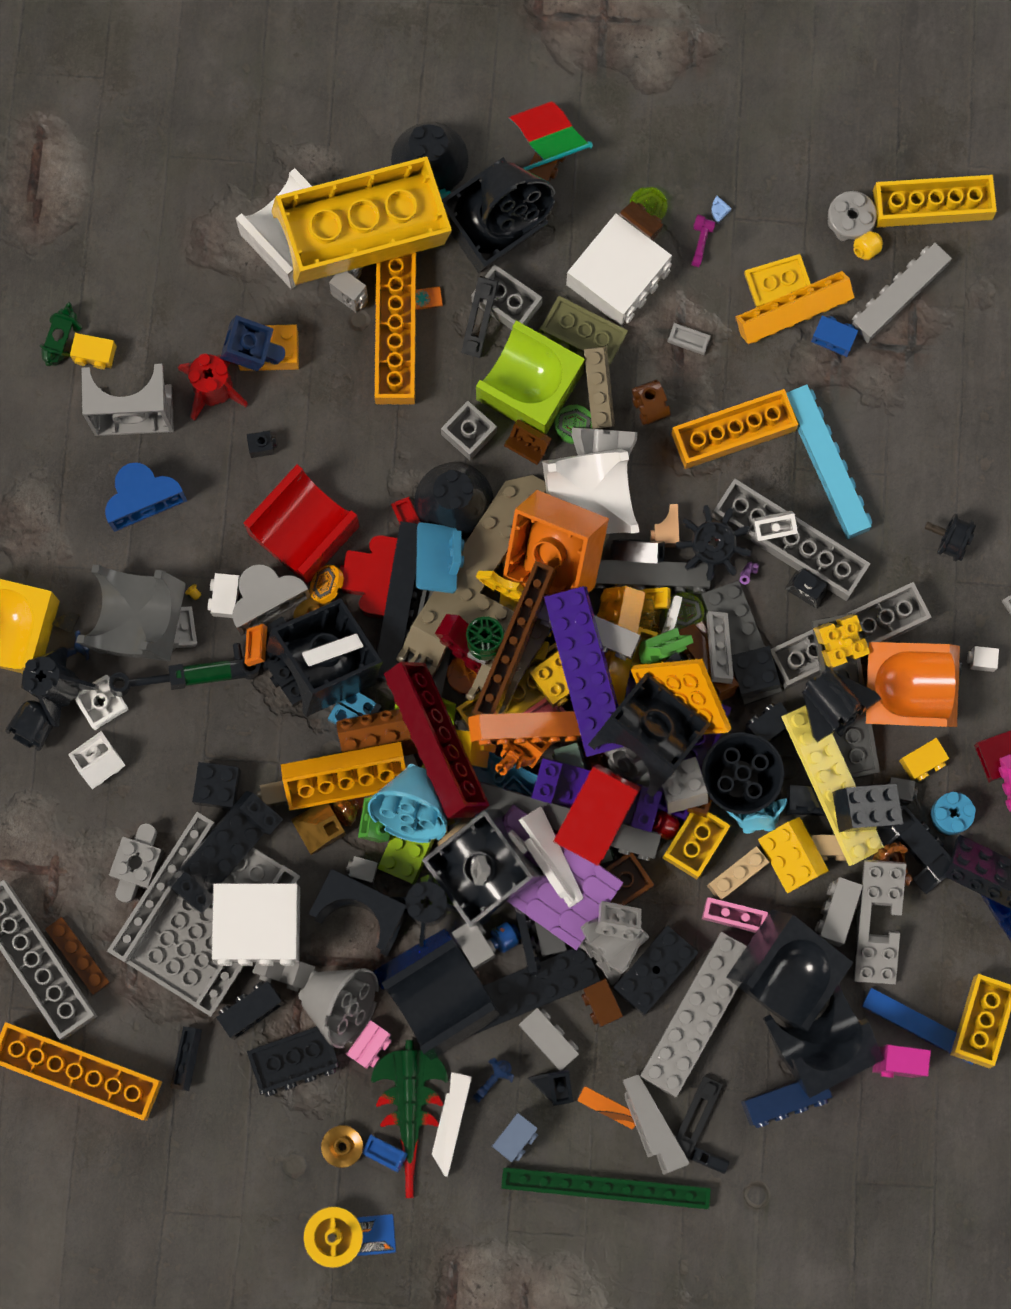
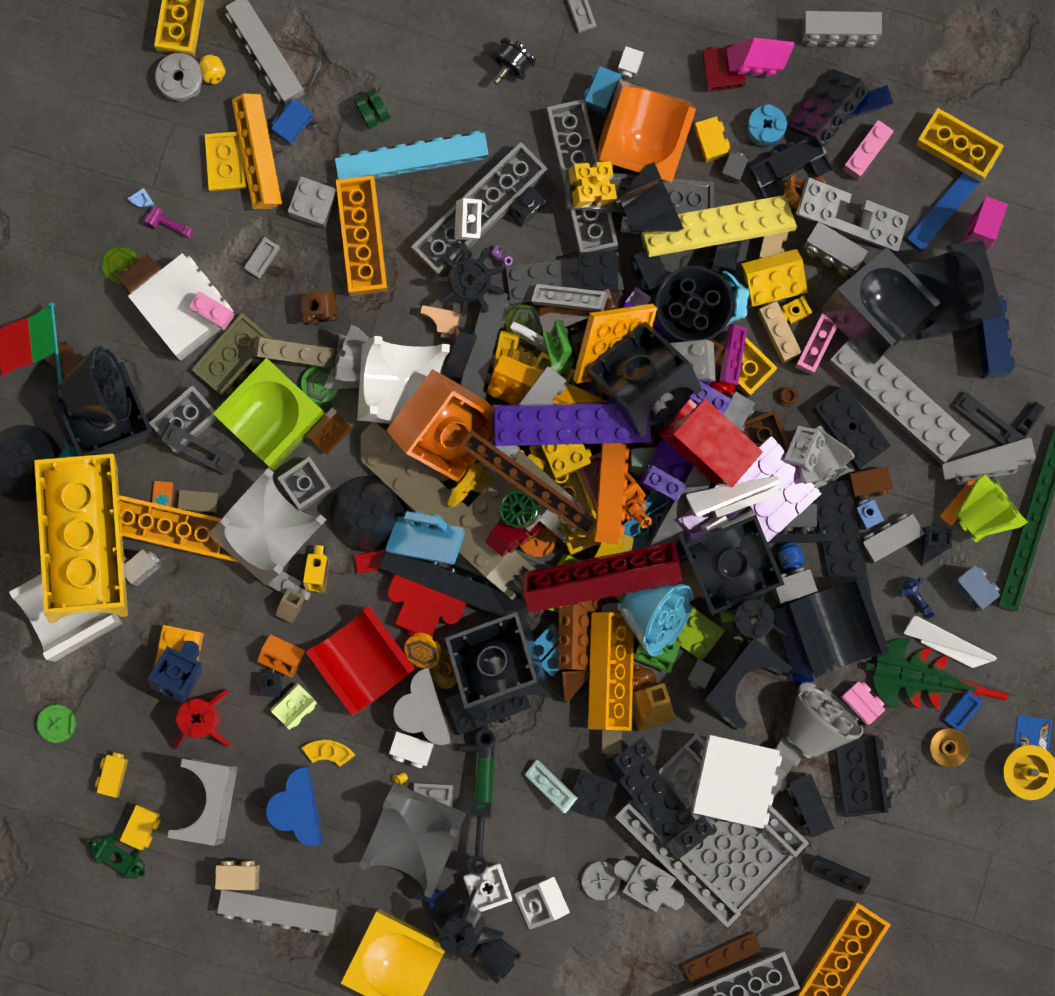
camera: 75 degrees left, 5 degrees up
orange tile [245,624,267,666] -> none
white sticker [302,634,363,666] -> none
light grey plate [470,856,490,885] -> none
black brick [832,784,903,832] -> none
none -> bright green tile [37,704,76,743]
none -> yellow brick [95,752,128,798]
none -> dark tan tile [178,490,219,513]
none -> bright pink brick [189,291,234,330]
none -> light grey piece [208,468,326,586]
none -> tan brick [215,860,260,890]
none -> light grey brick [217,890,338,936]
none -> orange brick [257,634,305,678]
none -> light grey plate [259,571,311,601]
none -> yellowish green bracket [270,682,317,730]
none -> dark tan brick [276,588,305,623]
none -> light grey brick [288,177,338,229]
none -> yellow tile [302,740,355,767]
none -> yellow torso [303,545,329,593]
none -> dark green wheel [353,88,391,130]
none -> light aqua tile [525,760,577,813]
none -> reddish brown slope [562,670,590,703]
none -> light grey tile [582,861,620,900]
none -> dark azure brick [584,66,622,118]
none -> lavender plate [625,287,652,306]
none -> magenta plate [719,324,747,385]
none -> reddish brown plate [779,387,798,406]
none -> yellow brick [781,296,812,325]
none -> bright pink brick [843,120,893,181]
none -> medium blue brick [855,499,884,530]
none -> lime brick [954,473,1028,543]

